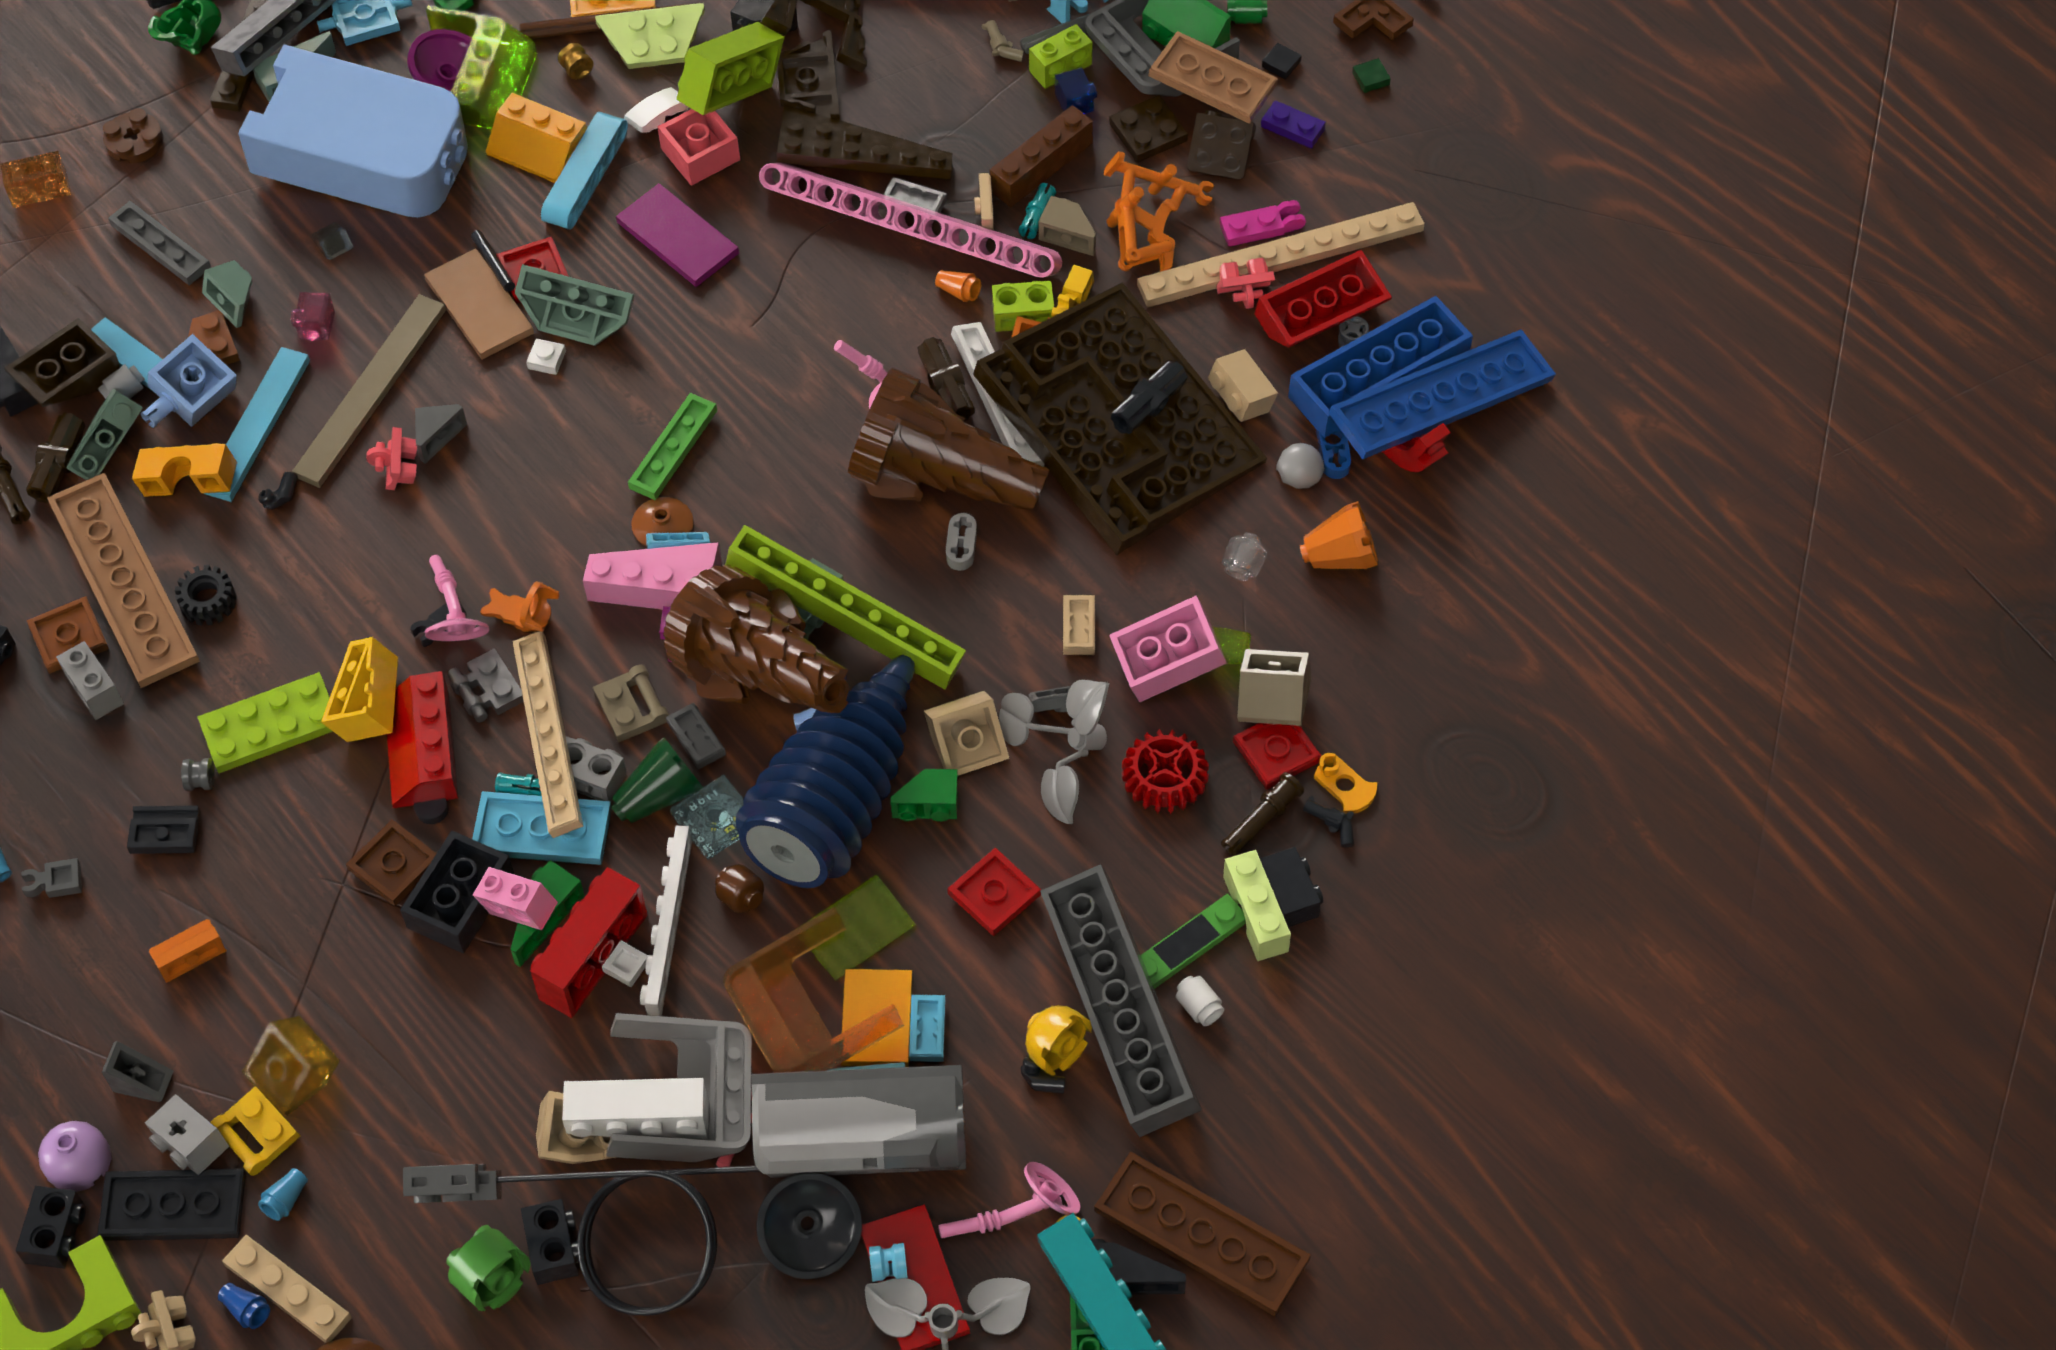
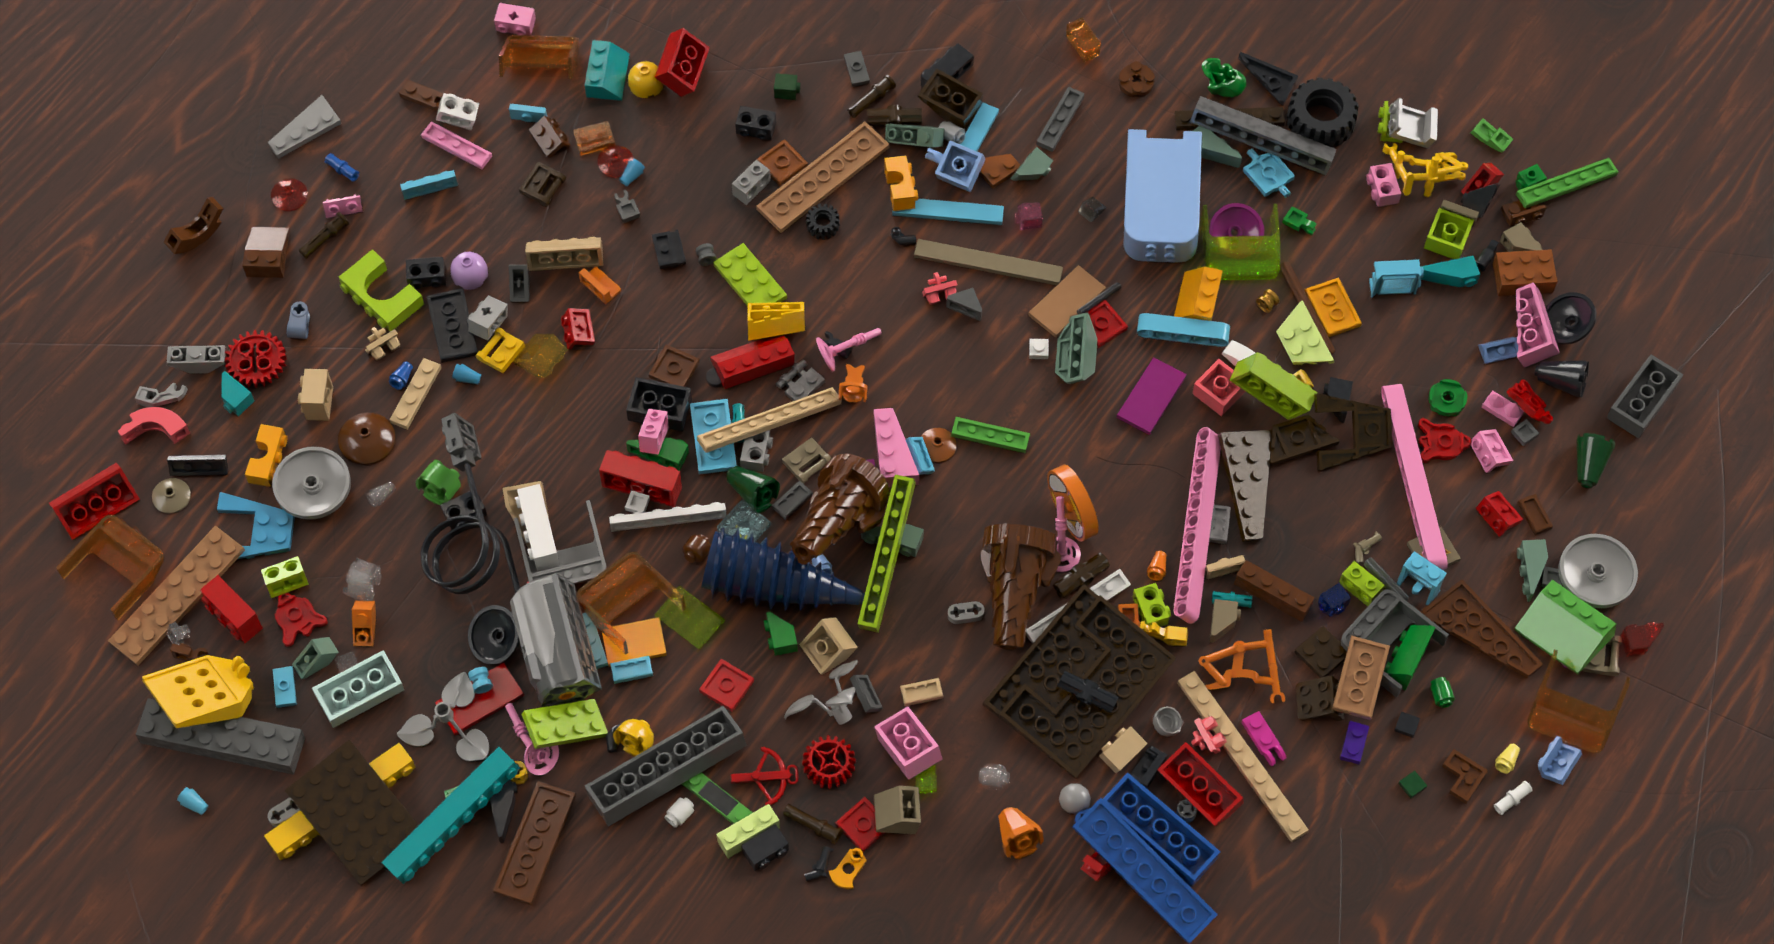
camera: 75 degrees right, 5 degrees up
none -> lime plate [522,699,608,749]
none -> tan slope [525,237,603,271]
none -> red bracket [561,308,595,349]
none -> red piece [731,747,799,806]
none -> orange piece [1047,464,1099,542]
none -> black hinge [1130,746,1168,789]
none -> light grey hair [1153,706,1183,737]

